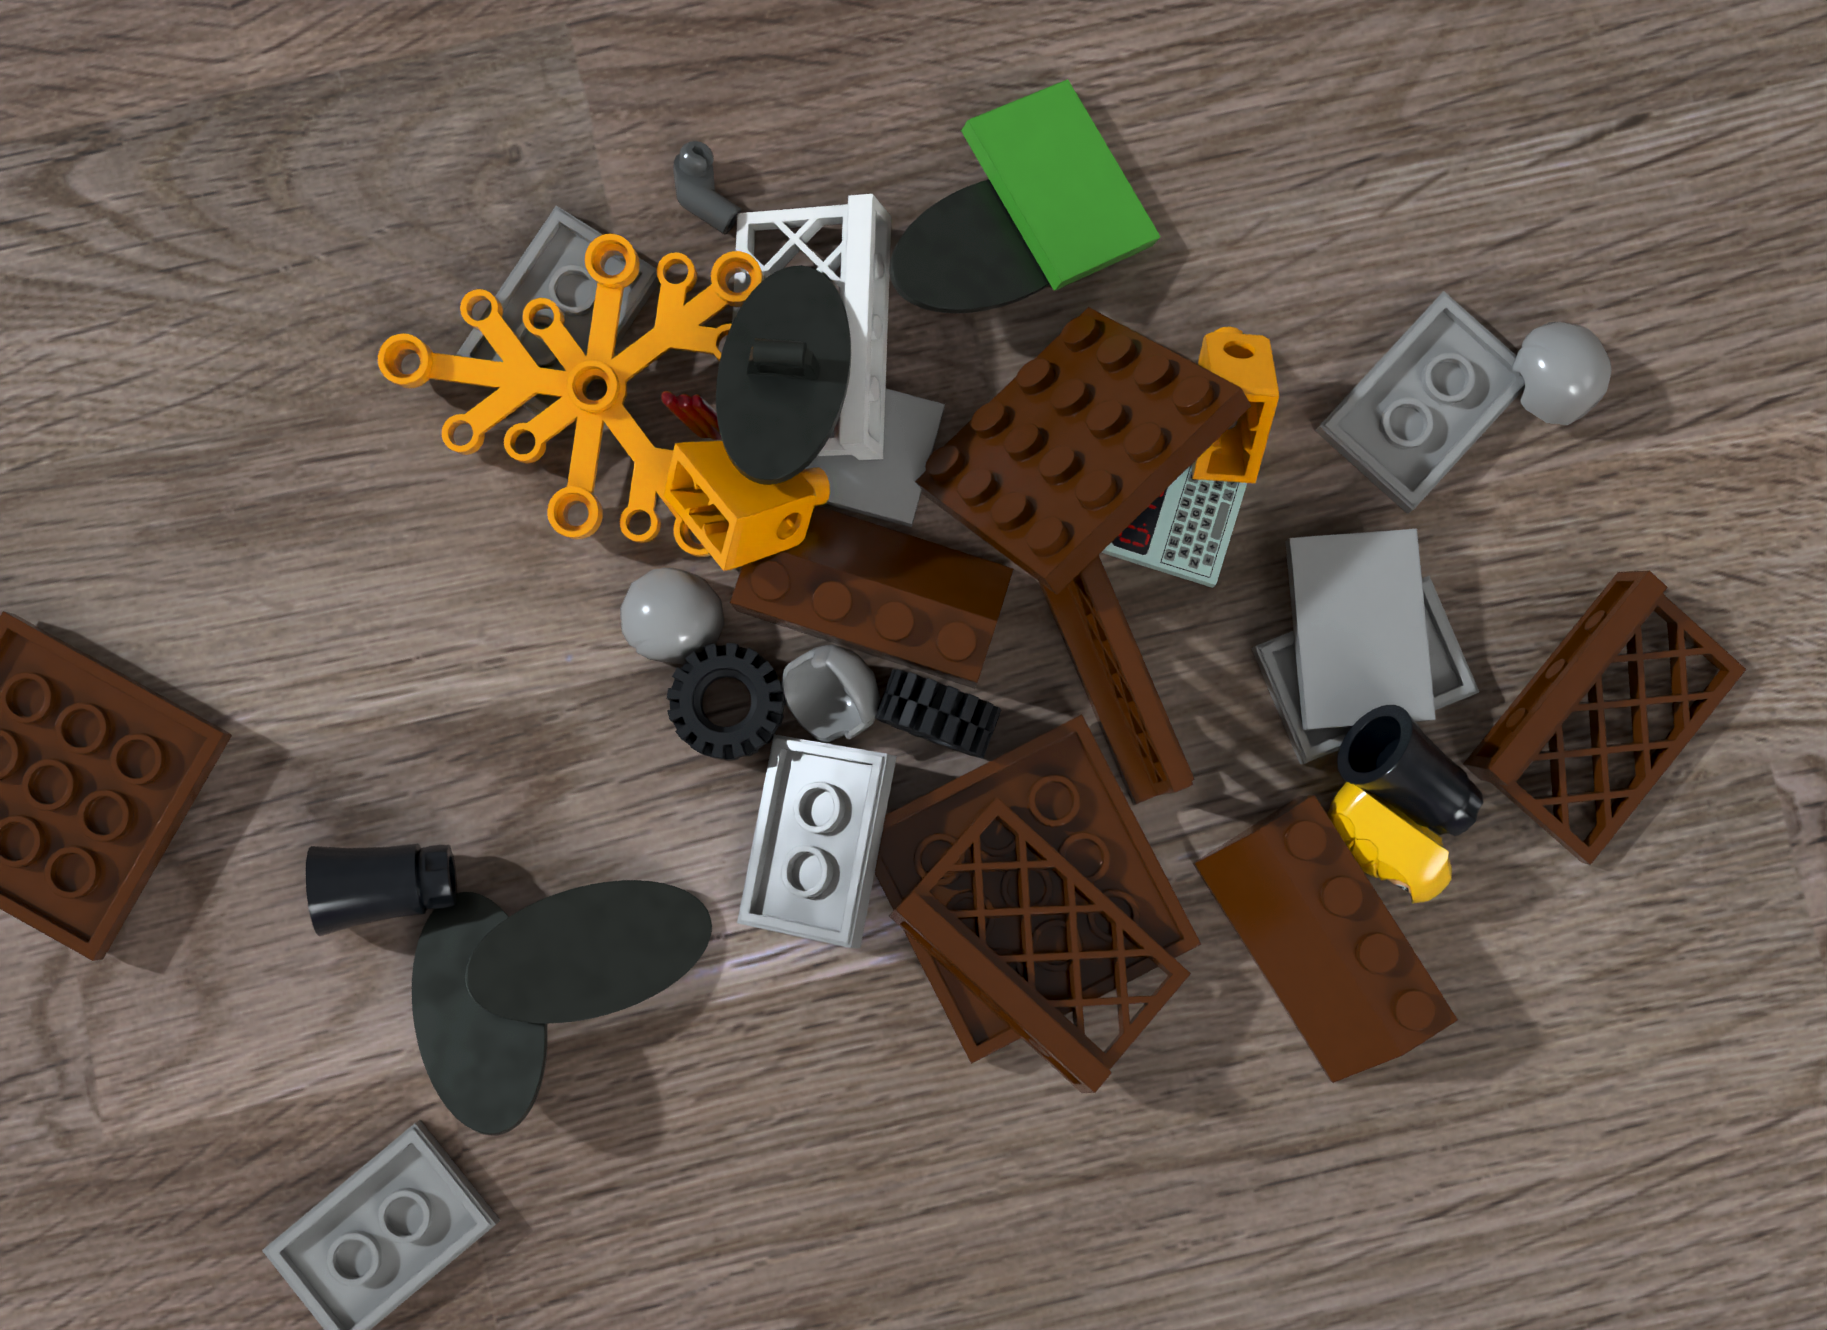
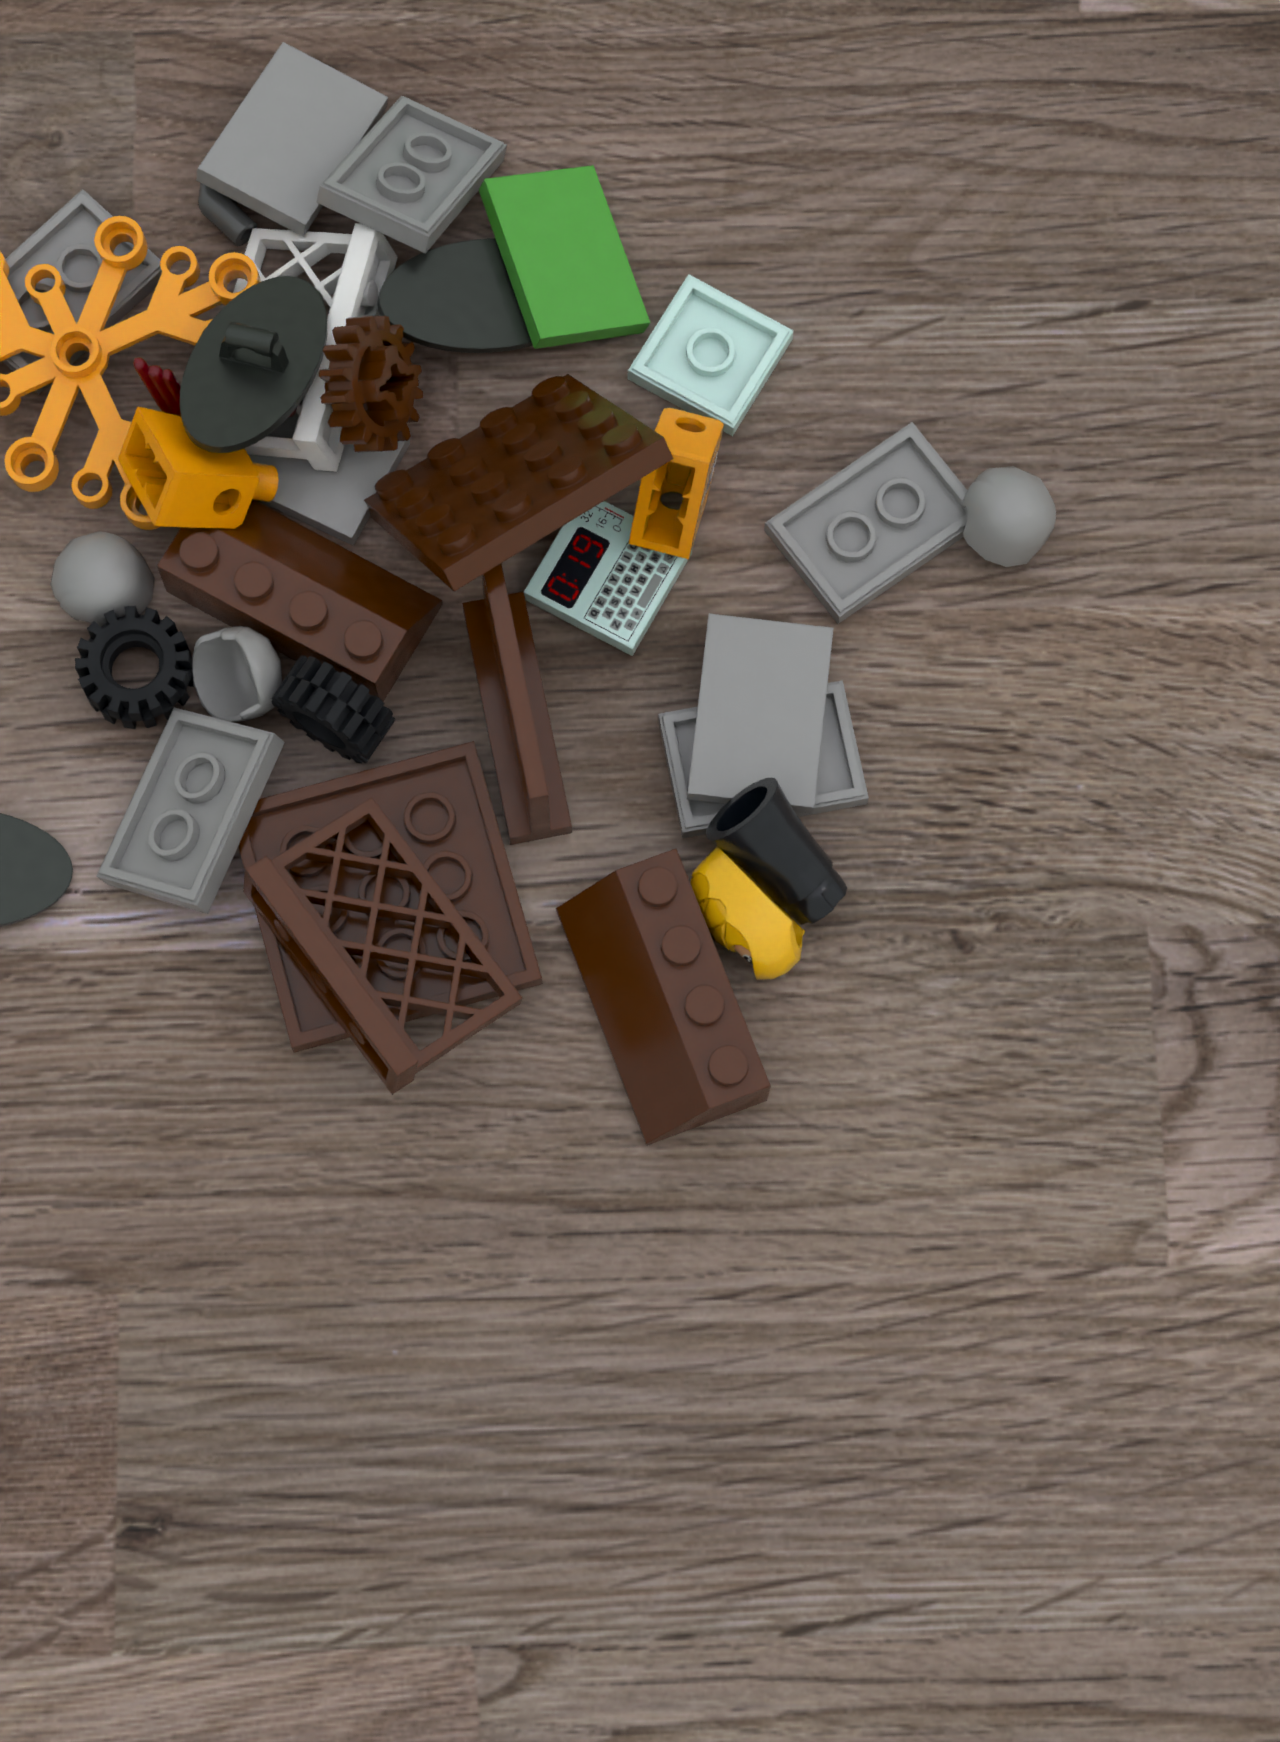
camera: 10 degrees right, 10 degrees down
reddish brown fence [1463,570,1746,865] -> none
none -> light grey tile [196,42,388,237]
none -> light grey tile [316,96,507,253]
none -> reddish brown gear [319,316,423,453]
none -> light aqua tile [628,274,794,436]

